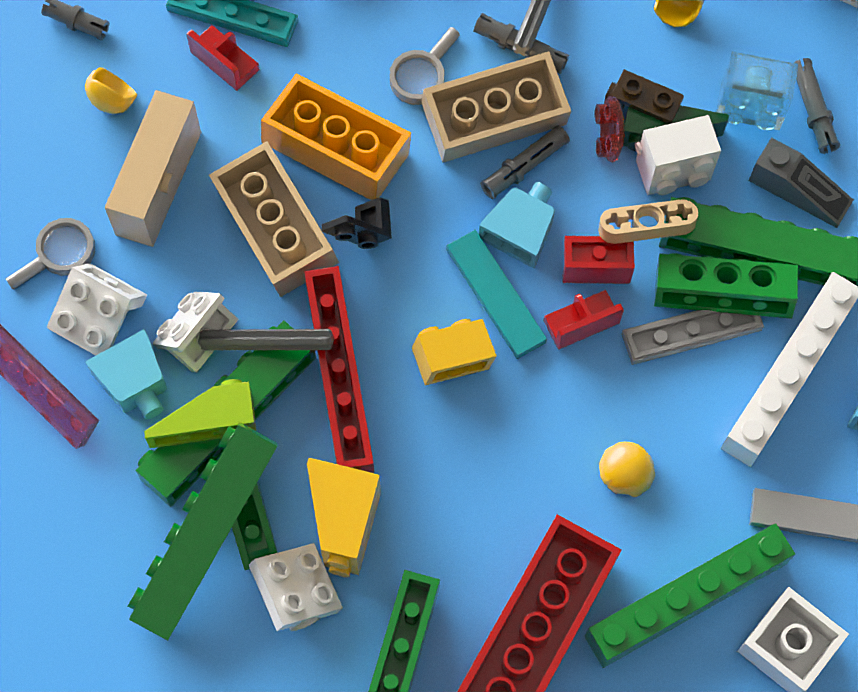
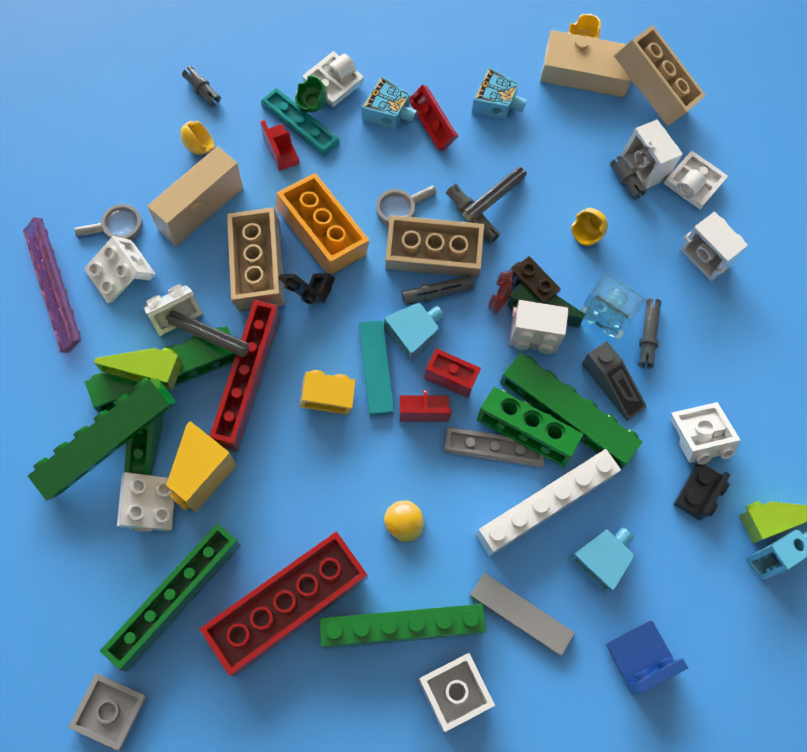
camera: 20 degrees right, 0 degrees up
medium azure torso [85,329,167,419] -> none
tan beam [598,199,698,244] -> none

